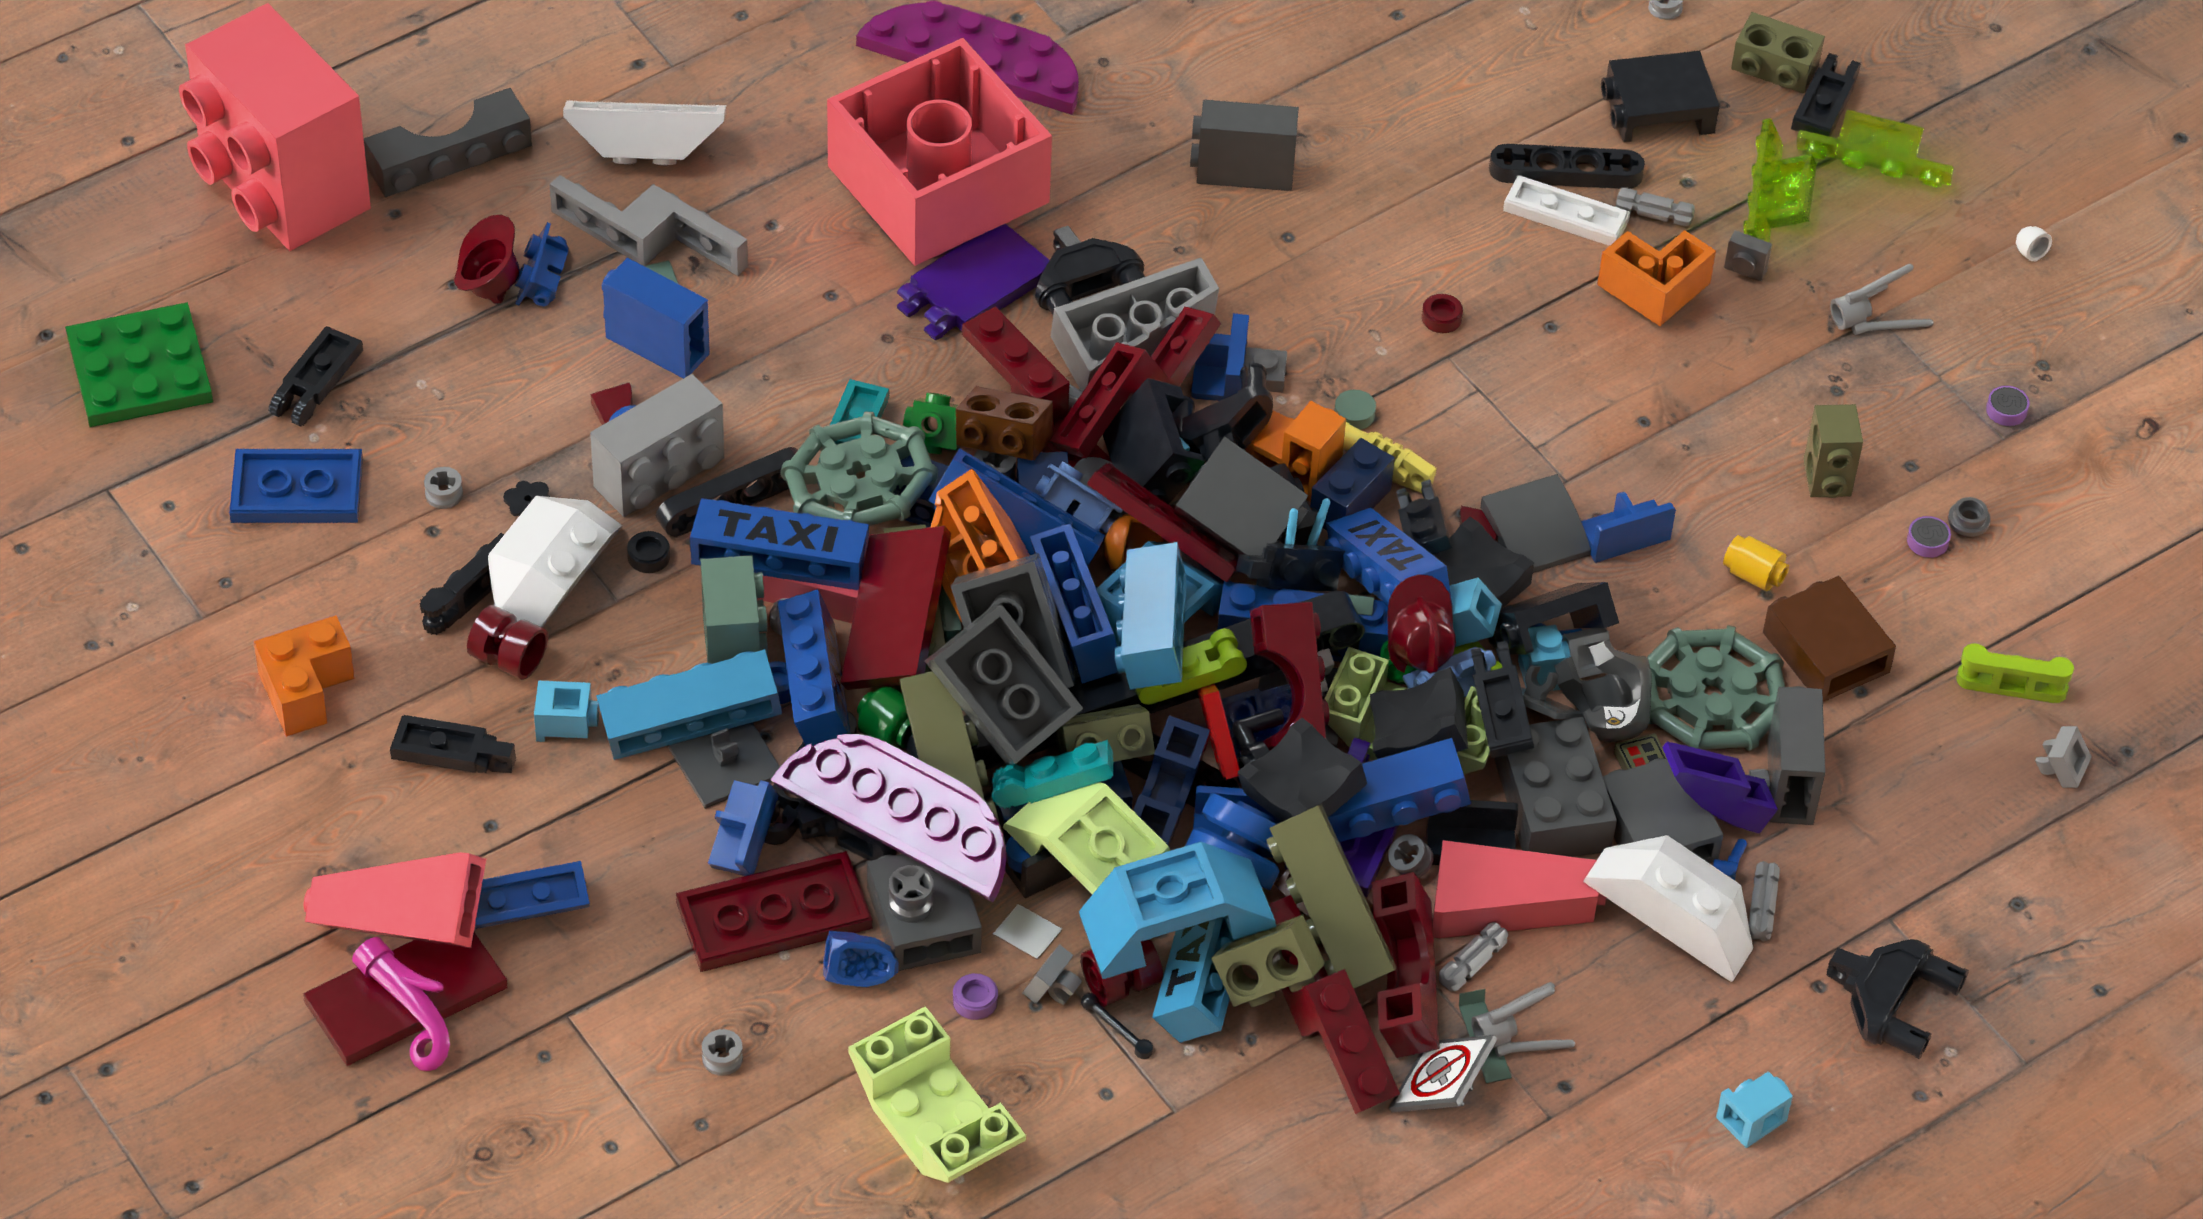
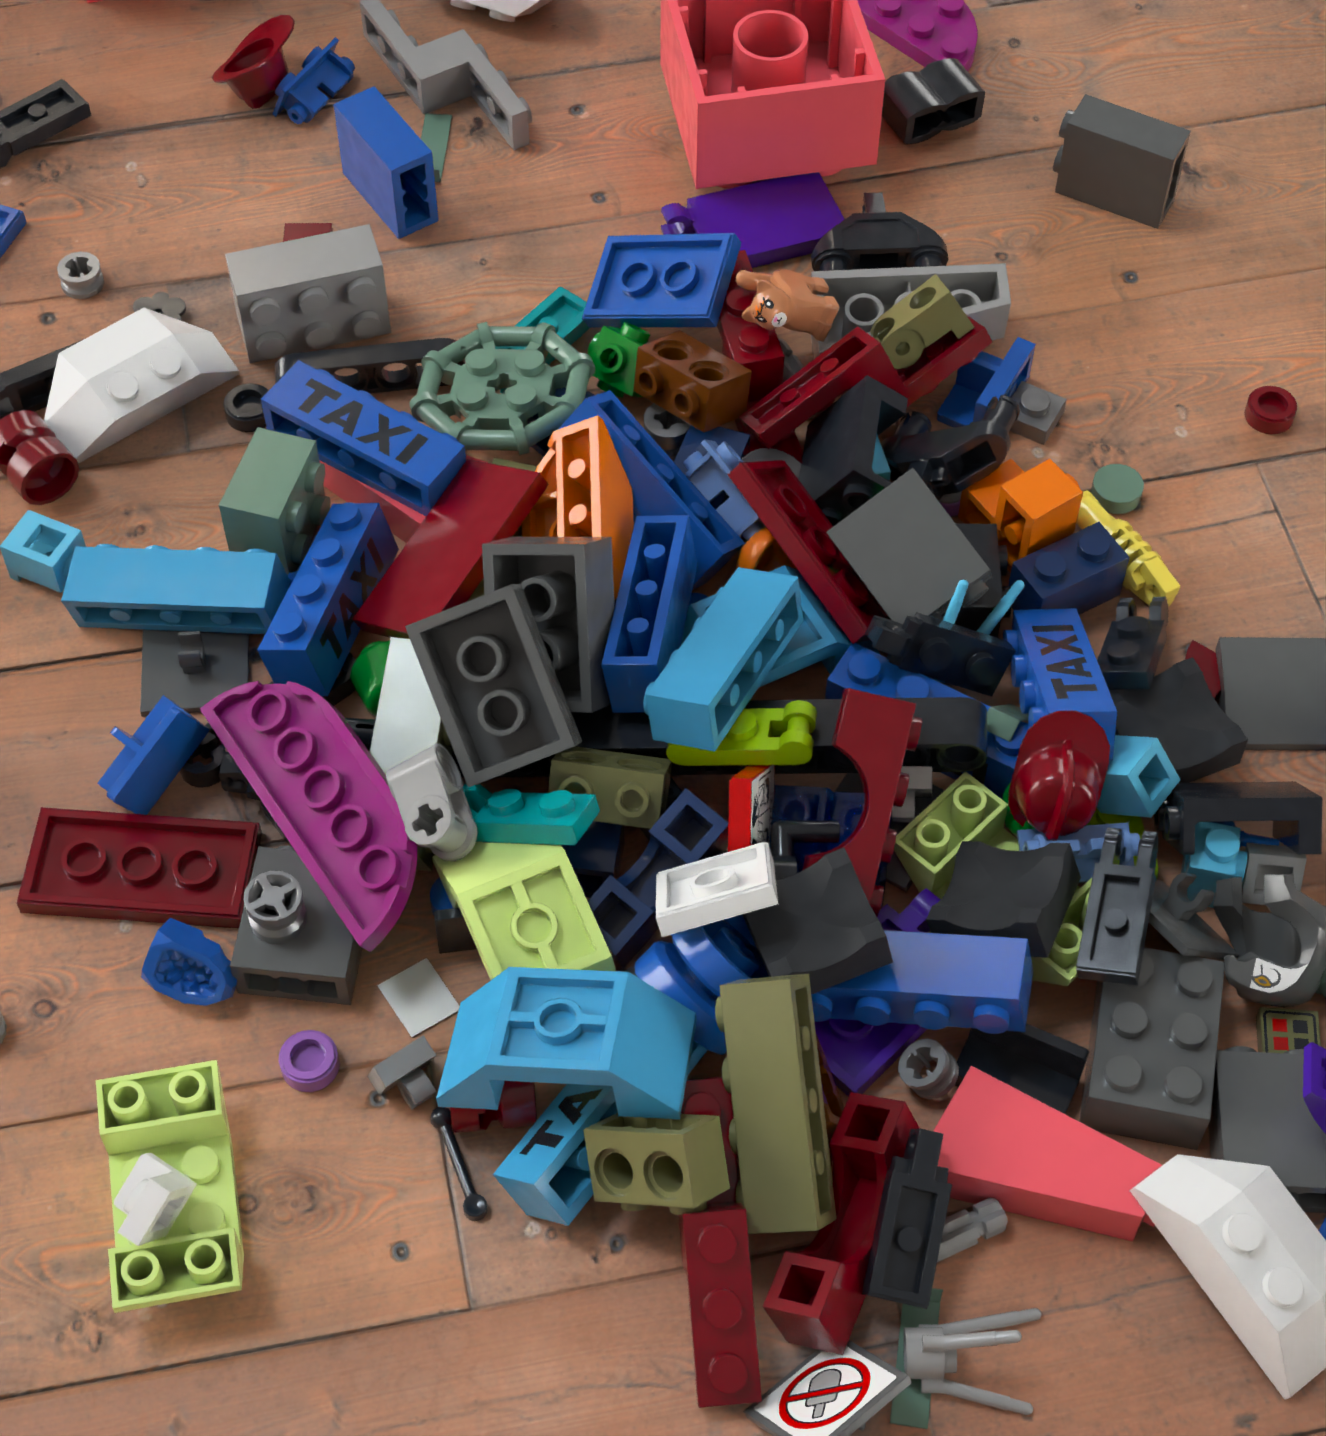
camera: 25 degrees right, 5 degrees up
none -> white bracket [114,1153,197,1246]
none -> light grey piece [386,743,478,861]
none -> blue tile [582,233,742,328]
none -> white tile [656,842,778,937]
none -> nougat animal [736,269,839,342]
none -> black hinge [862,1128,952,1309]
none -> olive leg [870,274,974,369]
none -> black brick [882,58,985,144]

